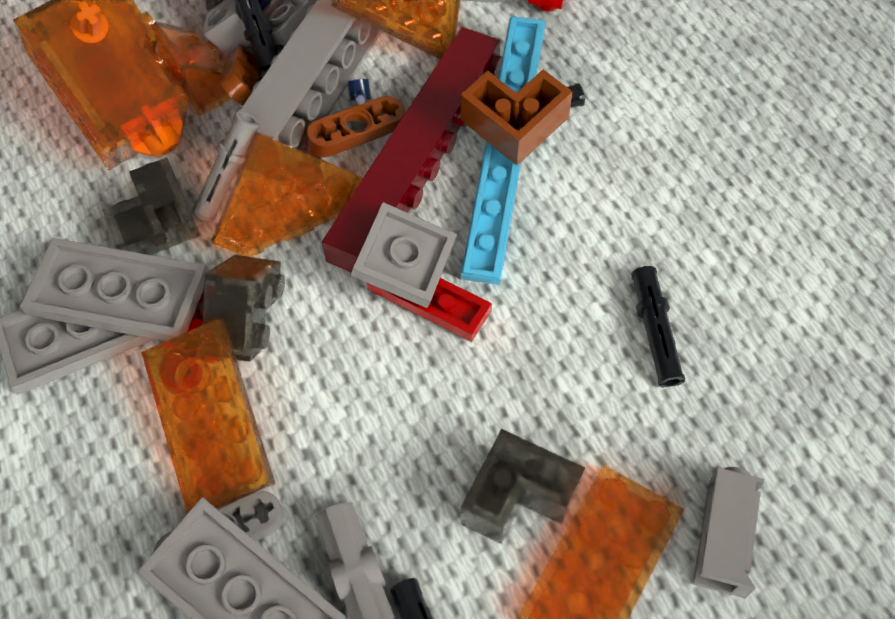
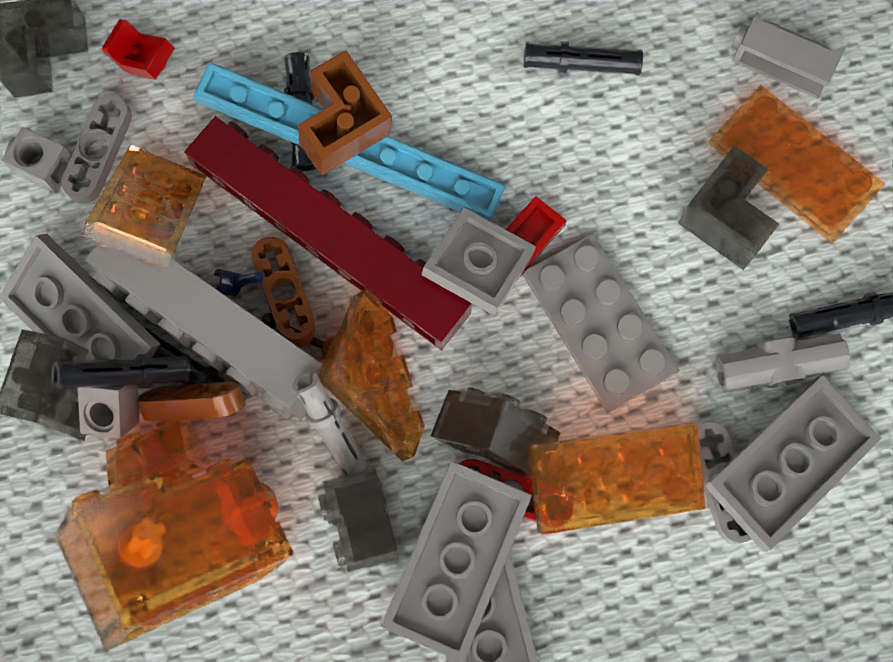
camera: 80 degrees left, 15 degrees up
none -> light grey plate [523,234,680,413]

